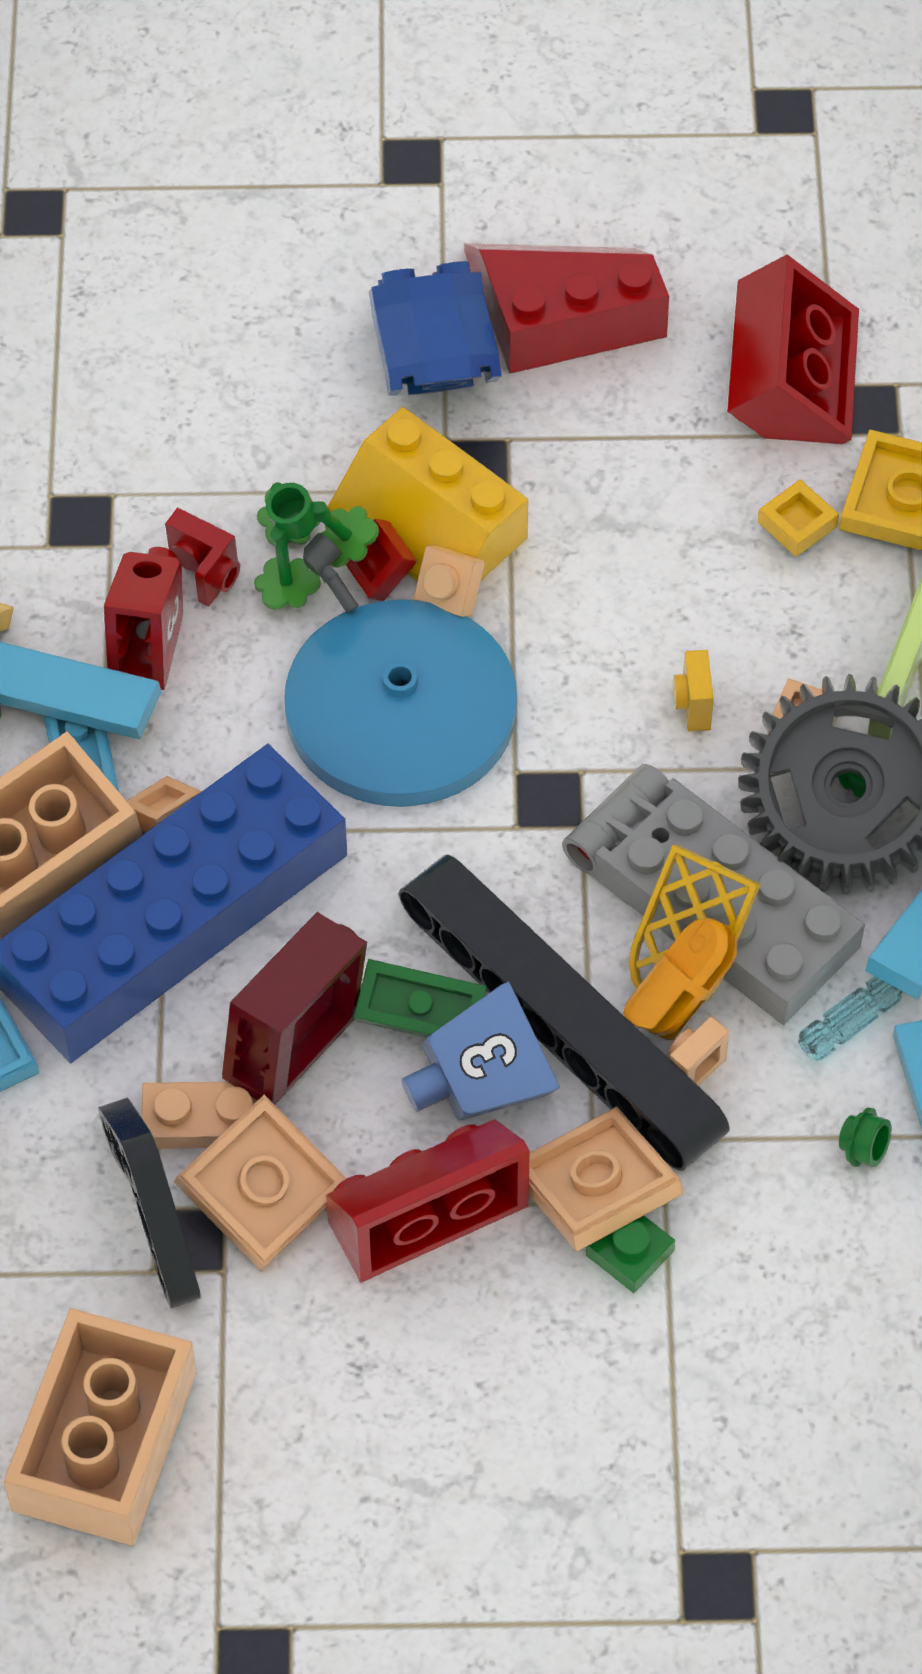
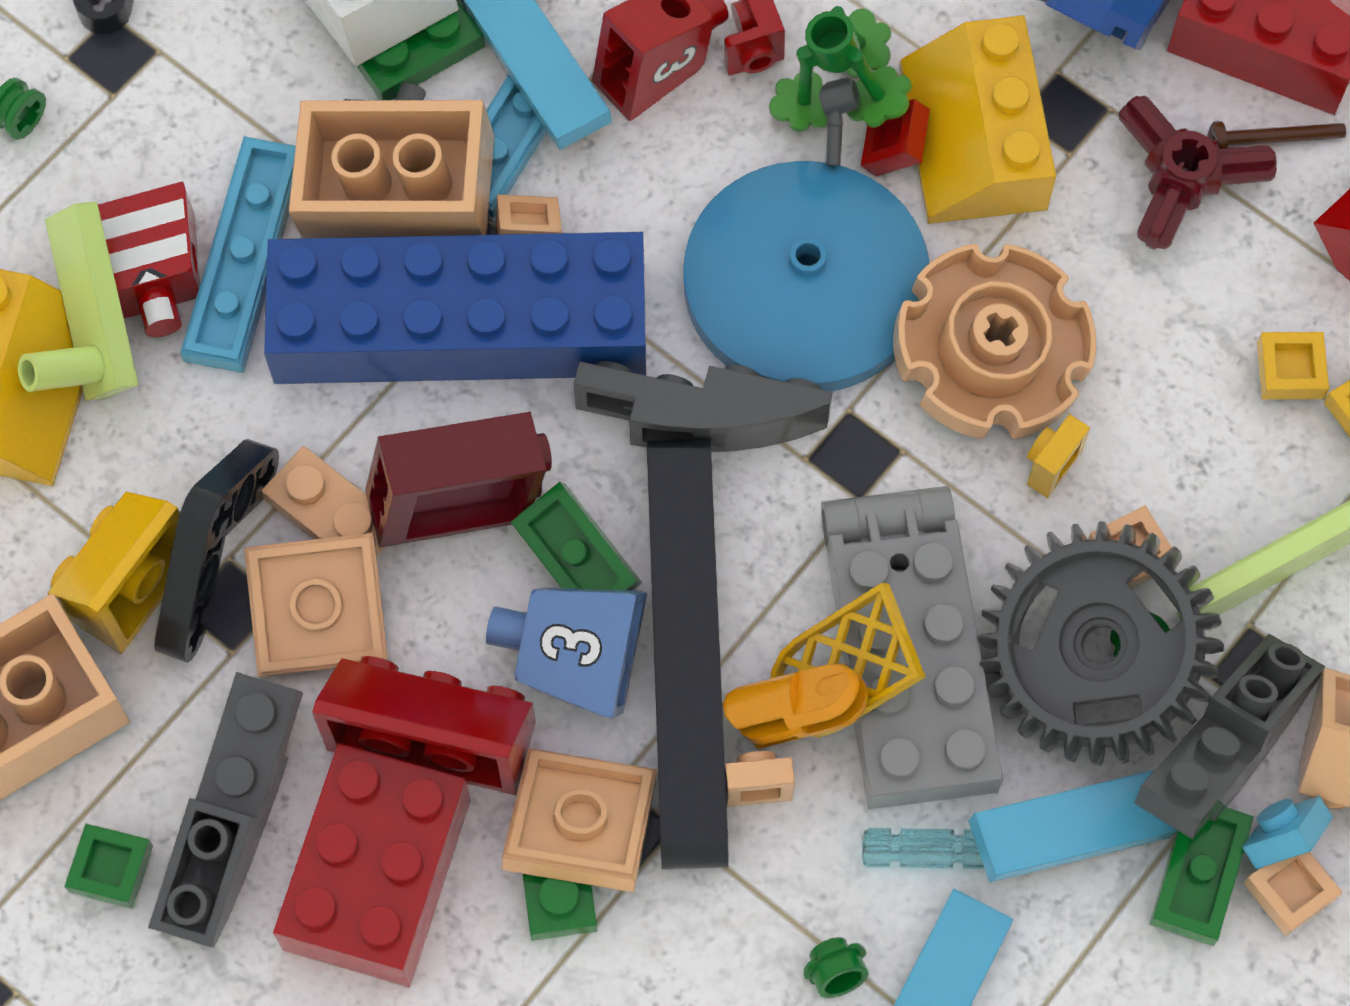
camera: 40 degrees right, 10 degrees up
light nougat plate [413,545,485,617] -> none
none -> yellow slope [47,491,180,654]
none -> green plate [64,823,153,909]
none -> dark grey slope [148,672,303,947]
none -> red brick [273,743,471,987]
none -> dark grey slope [574,361,833,452]
none -> light nougat piece [893,244,1096,439]
none -> dark red bush [1118,96,1277,250]
none -> reddish brown piece [1207,121,1346,149]

